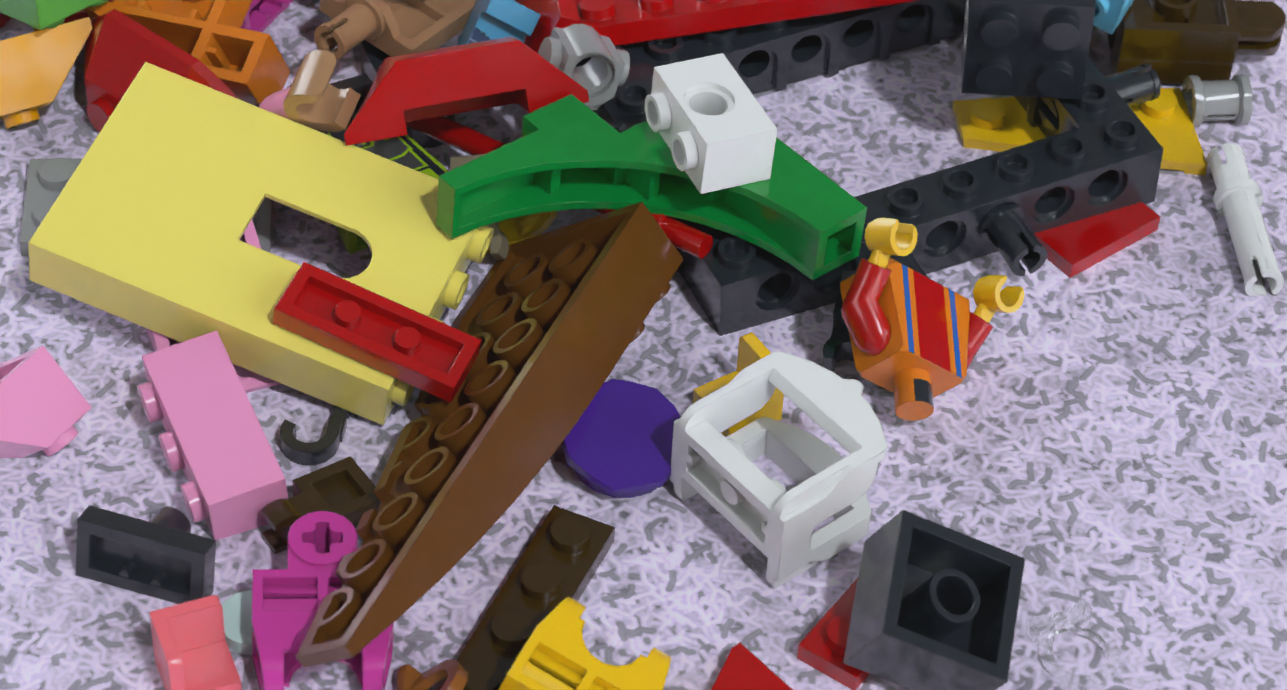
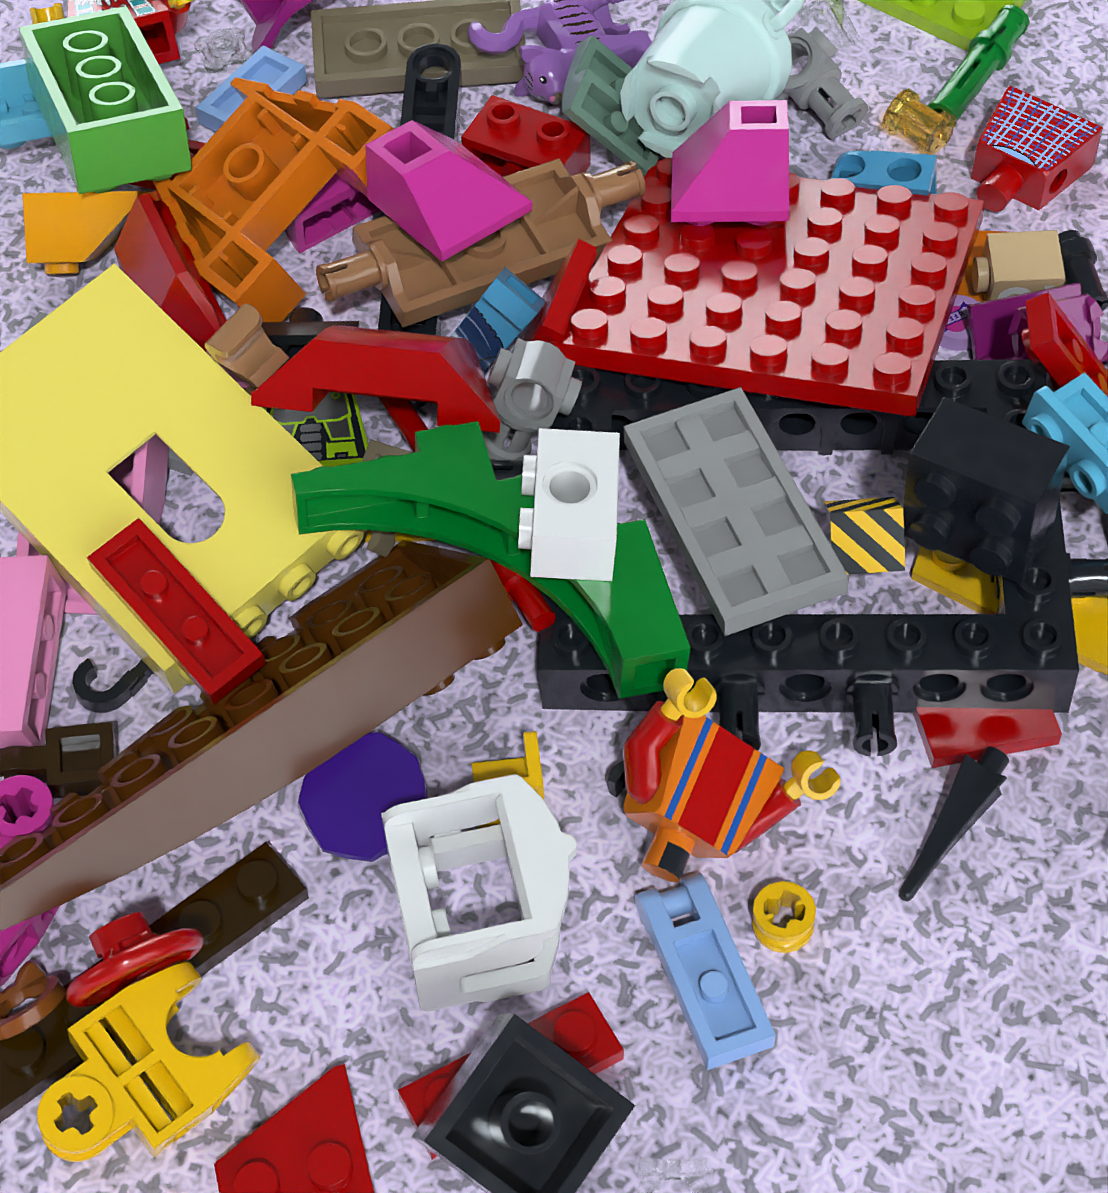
camera: 30 degrees right, 10 degrees up
none -> red piece [66,912,204,1008]
none -> light grey plate [623,387,849,636]
none -> light blue plate [635,873,776,1070]
none -> yellow bush [752,881,816,953]
none -> sticker [823,497,905,574]
none -> black piece [898,746,1009,902]

